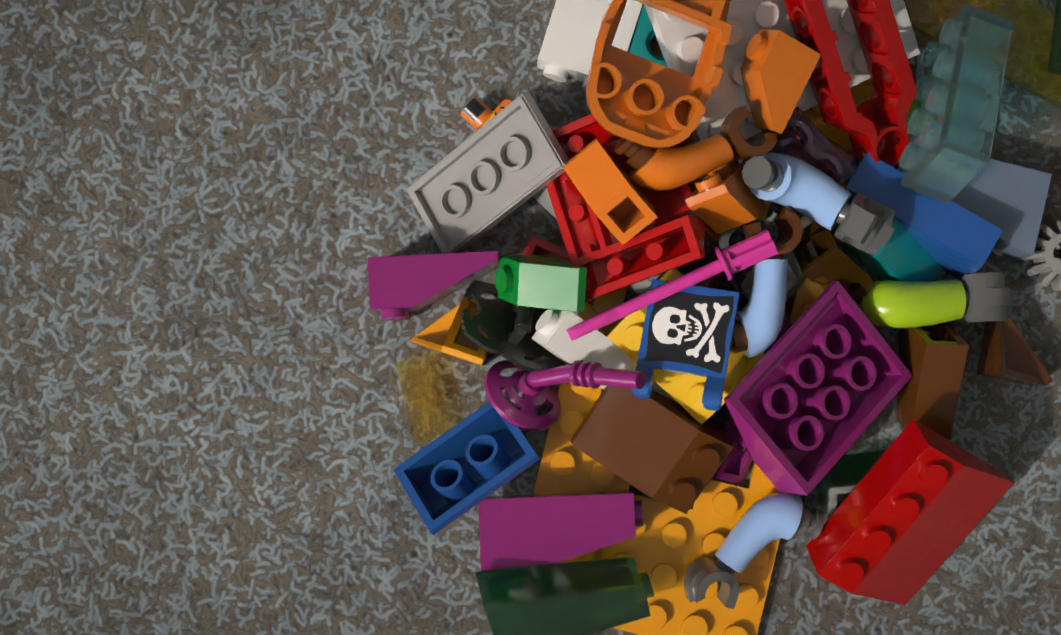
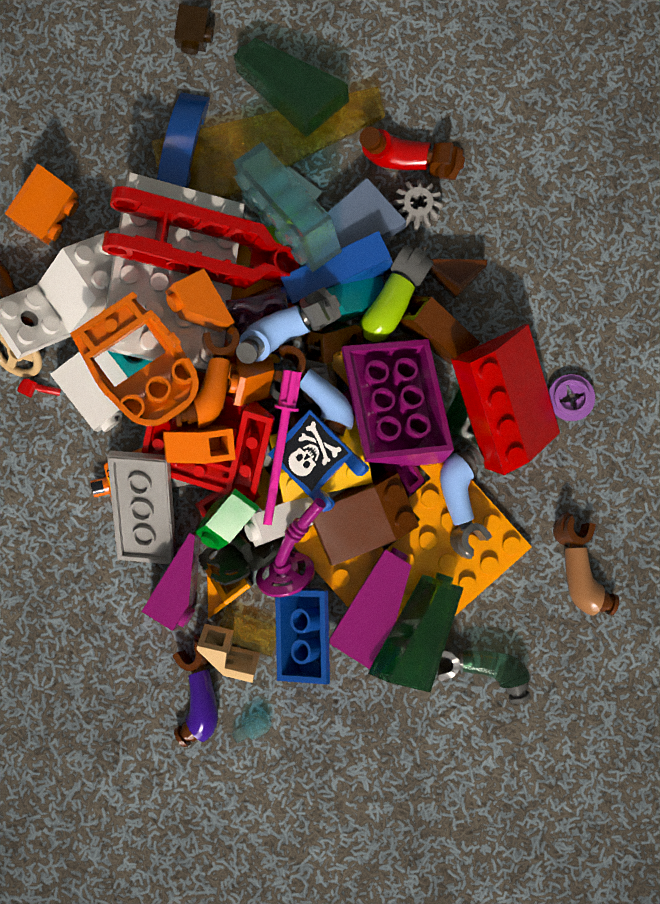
camera: 45 degrees left, 0 degrees up
none -> dark purple piece [172,634,218,747]
none -> tan slope [197,624,260,683]
none -> clear light blue cylinder [231,711,272,744]
none -> medium lavender gear [548,374,595,421]

